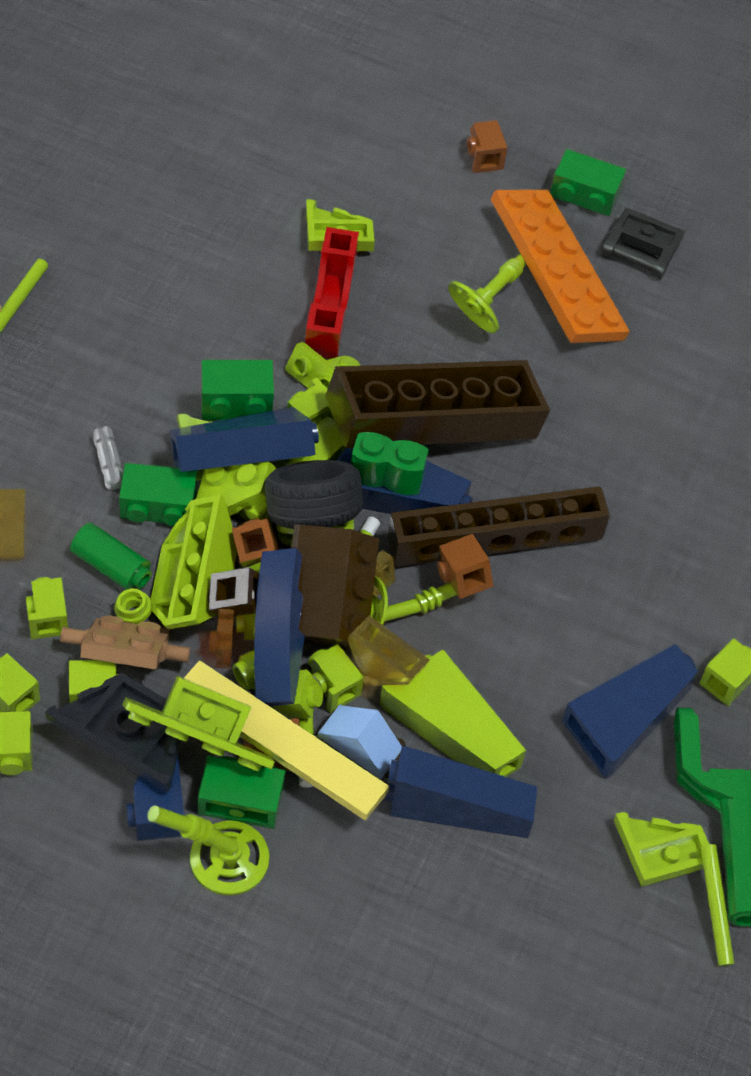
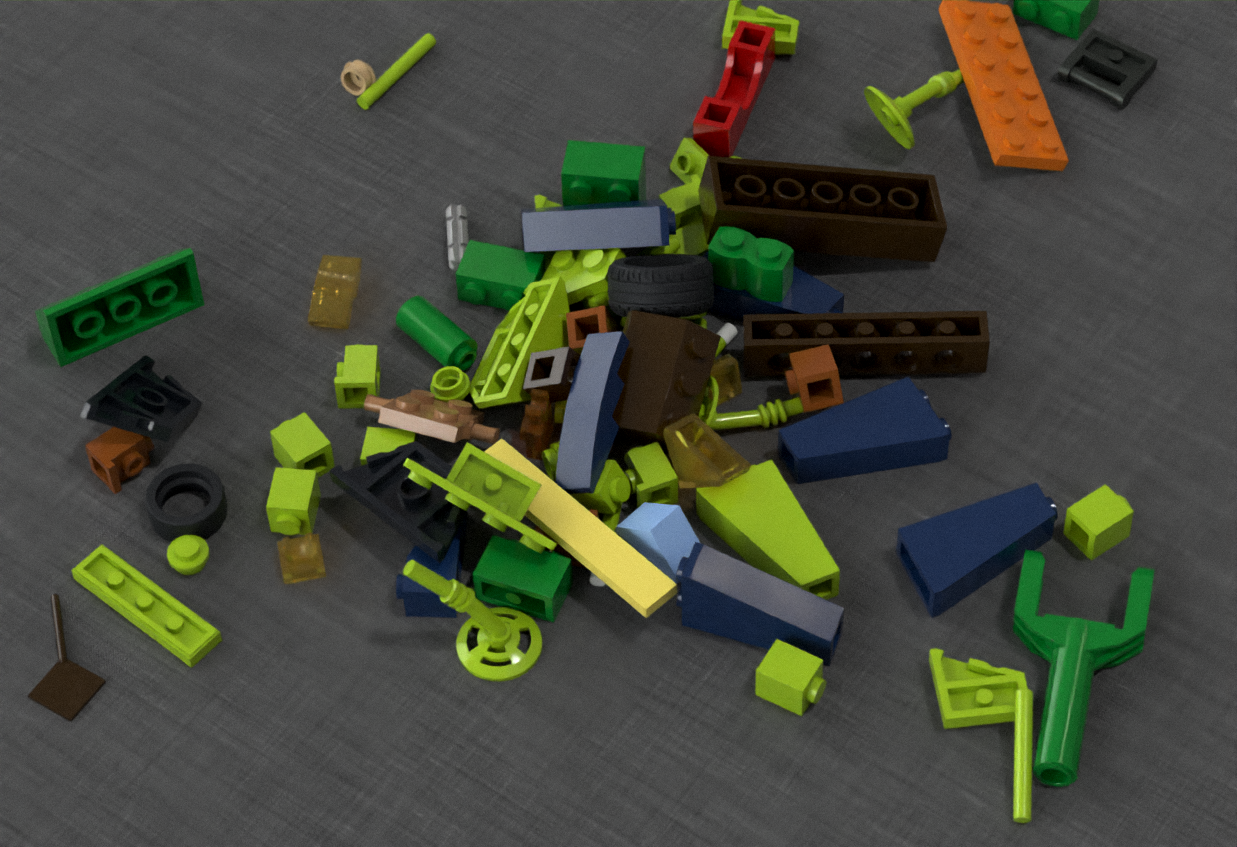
camera: 20 degrees right, 5 degrees down
none -> clear yellow tile [277,533,326,584]
none -> lime brick [755,639,826,716]
none -> dark blue slope [778,377,952,484]

